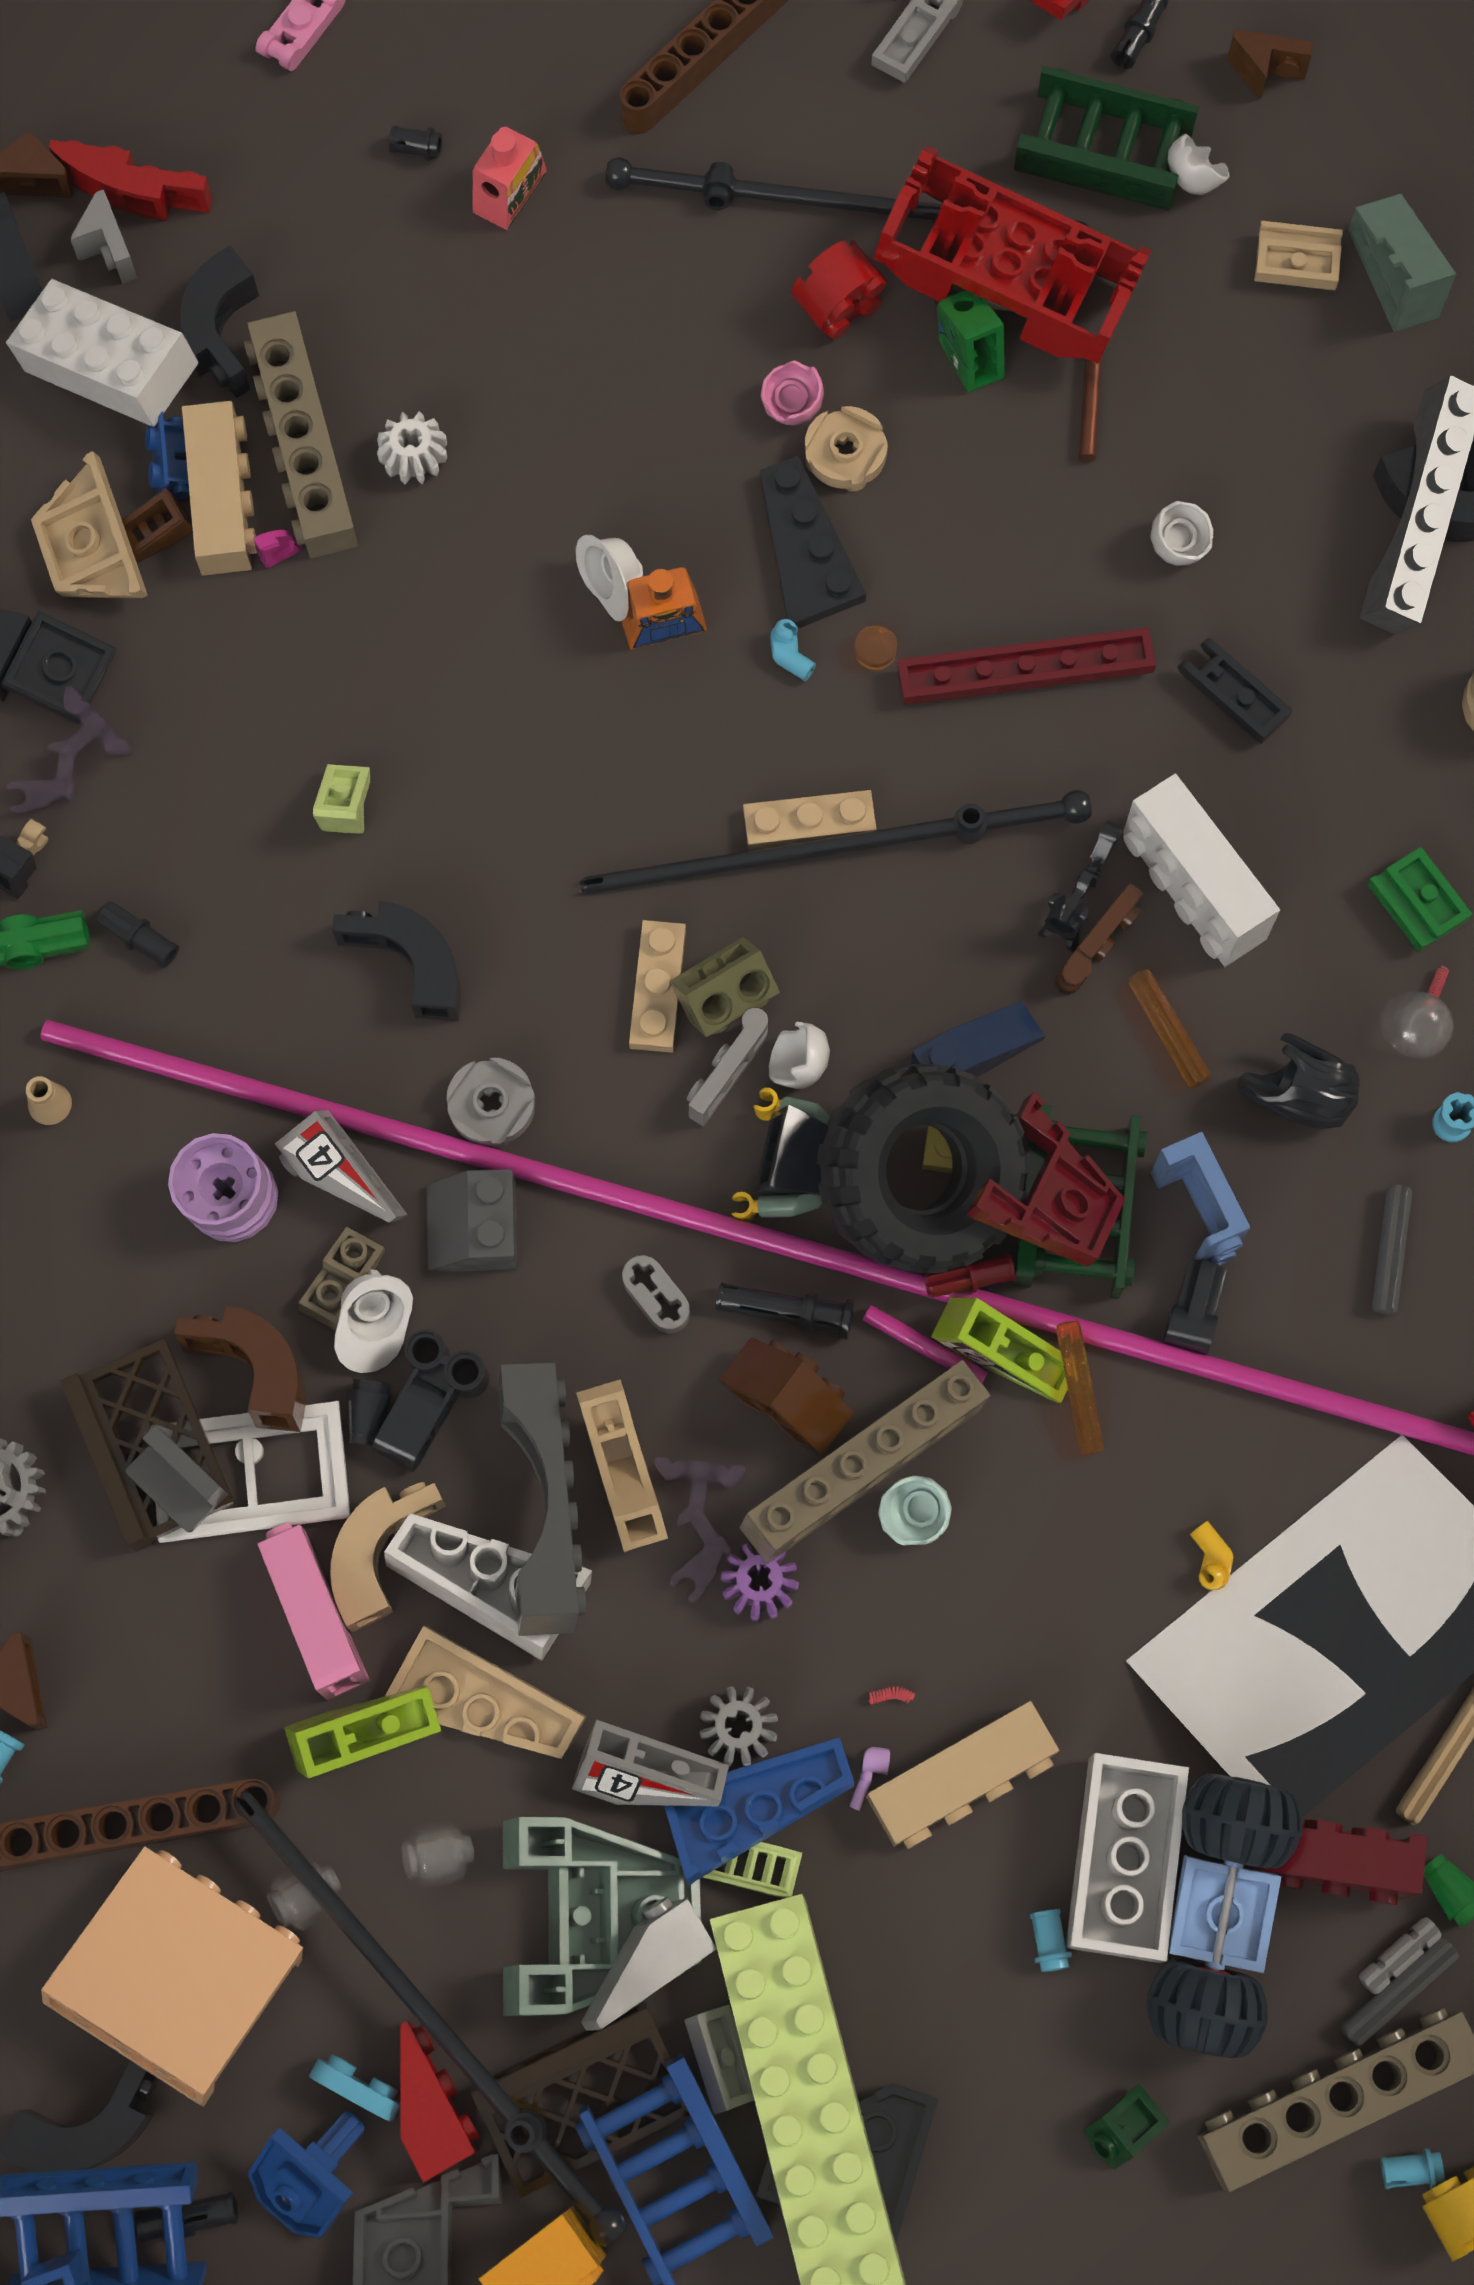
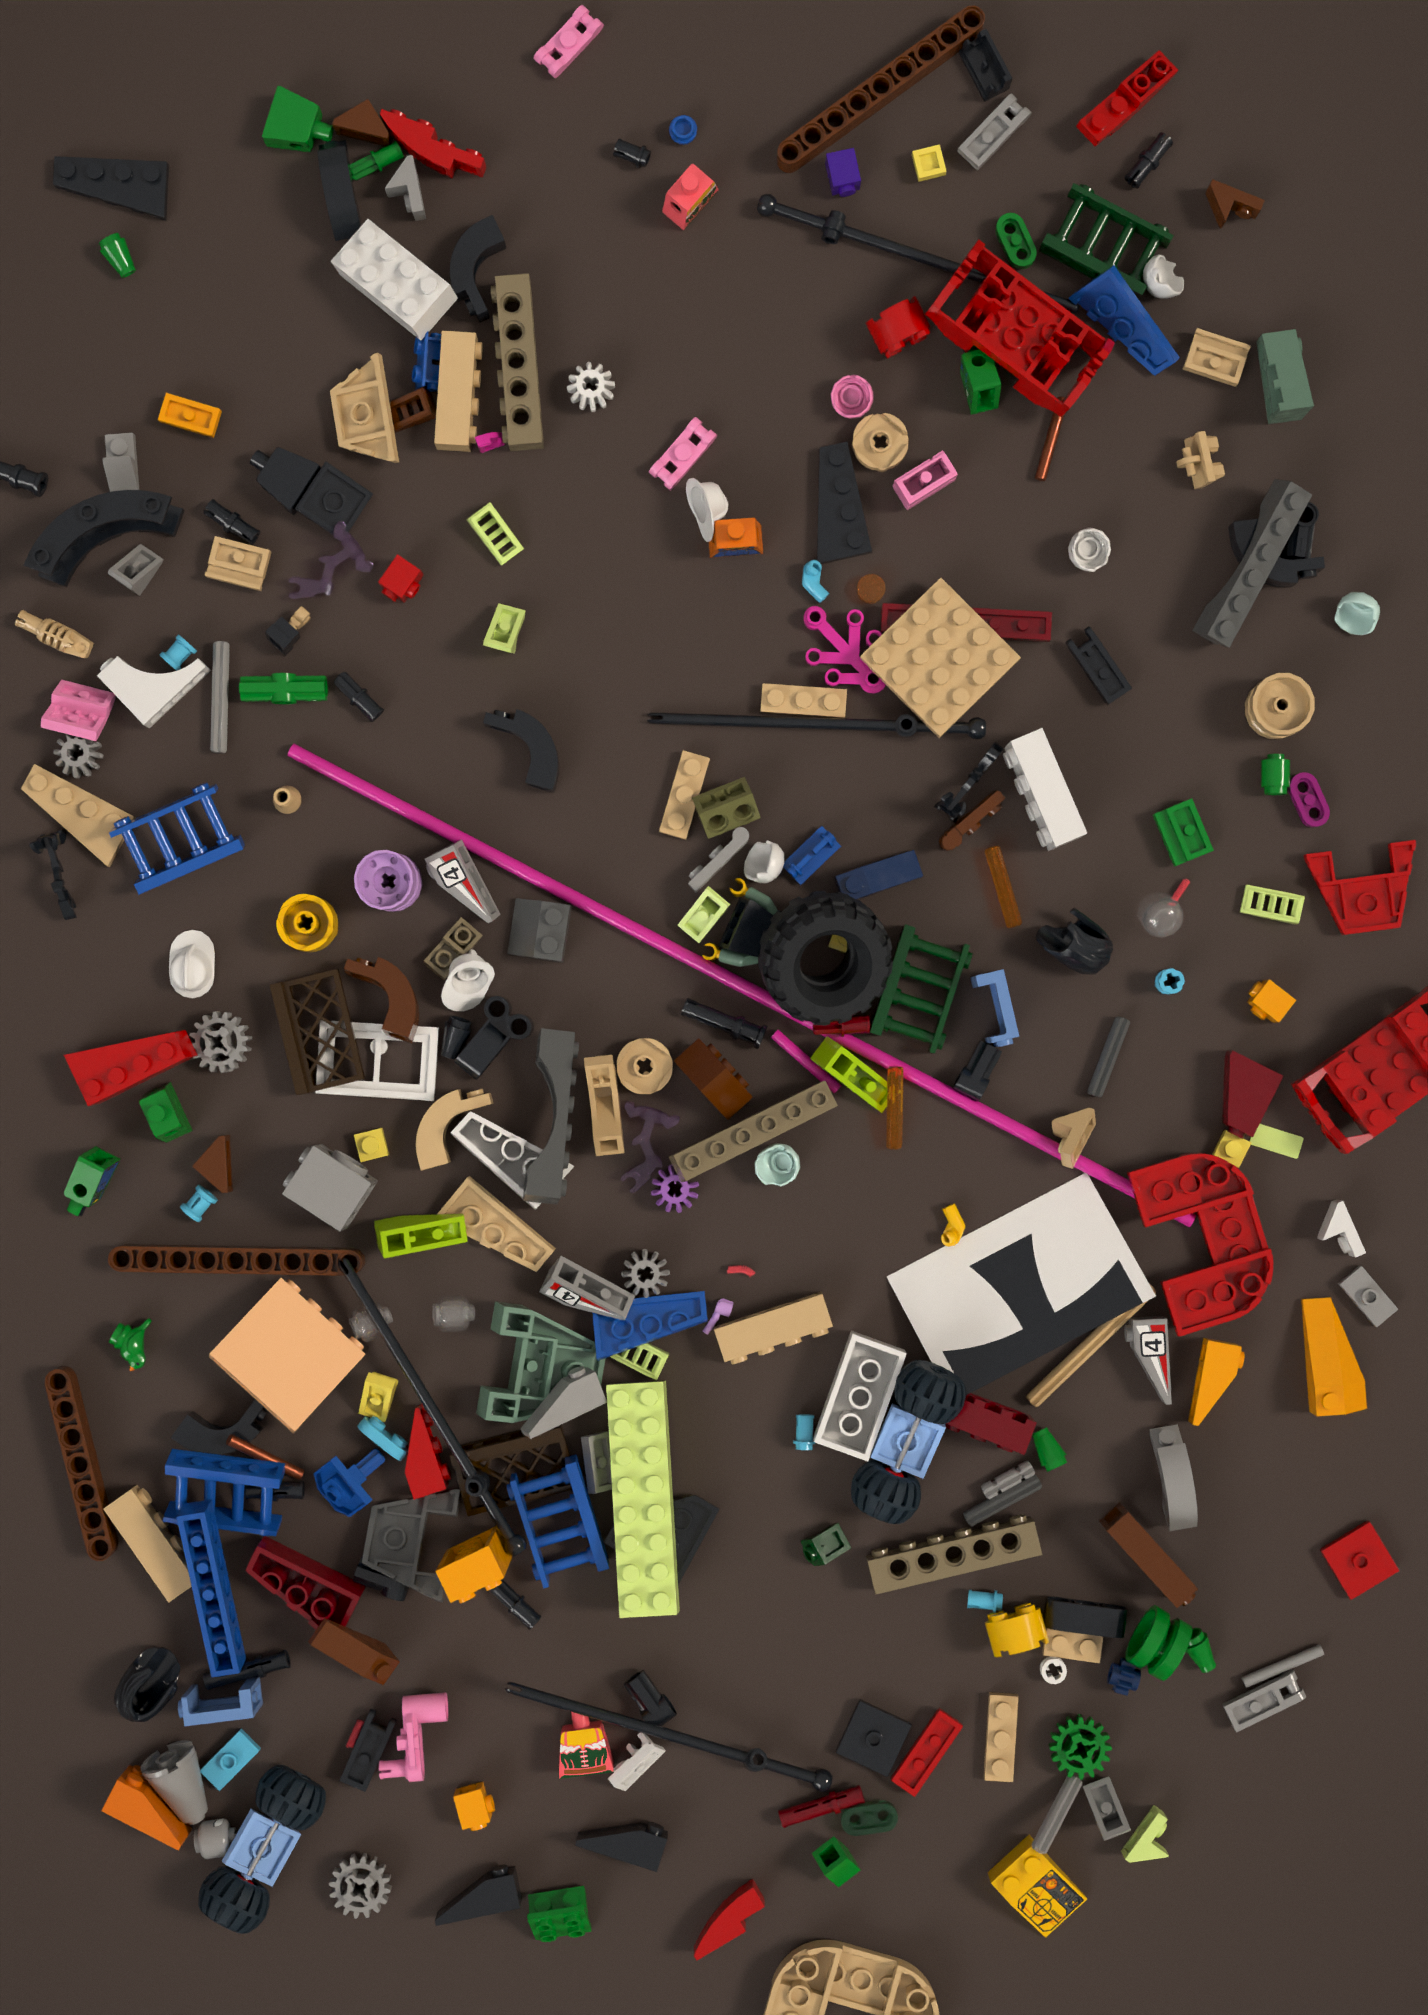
camera: 10 degrees right, 15 degrees up
dark grey panel [126,1425,228,1533] -> none
bright pink slope [257,1523,370,1701] -> none
light grey plate [447,1058,535,1148] -> none
light grey beam [622,1255,690,1334] -> none
dark red wing [967,1091,1125,1267] -> none
none -> copper bar [226,1434,304,1480]
none -> yellow brick [276,894,338,952]
none -> light grey brick [282,1144,378,1231]
none -> green axle [350,141,404,181]
none -> light yellow plate [354,1128,389,1162]
none -> light yellow slope [358,1372,398,1422]
none -> red brick [378,554,424,603]
none -> yellowish green slope [466,502,524,566]
none -> tan plate [617,1038,673,1094]
none -> bright pink plate [649,417,717,491]
none -> blue plate [669,115,697,145]
none -> yellowish green slope [678,886,730,943]
none -> blue hinge [783,826,841,885]
none -> dark pink plant [803,606,886,694]
none -> dark purple brick [825,148,861,197]
none -> tan plate [860,578,1021,738]
none -> bright pink brick [892,450,958,510]
none -> light yellow plate [912,144,947,182]
none -> green plate [995,213,1037,270]
none -> tan slope [1051,1108,1096,1169]
none -> blue wing [1068,265,1180,376]
none -> tan hips [1176,431,1225,489]

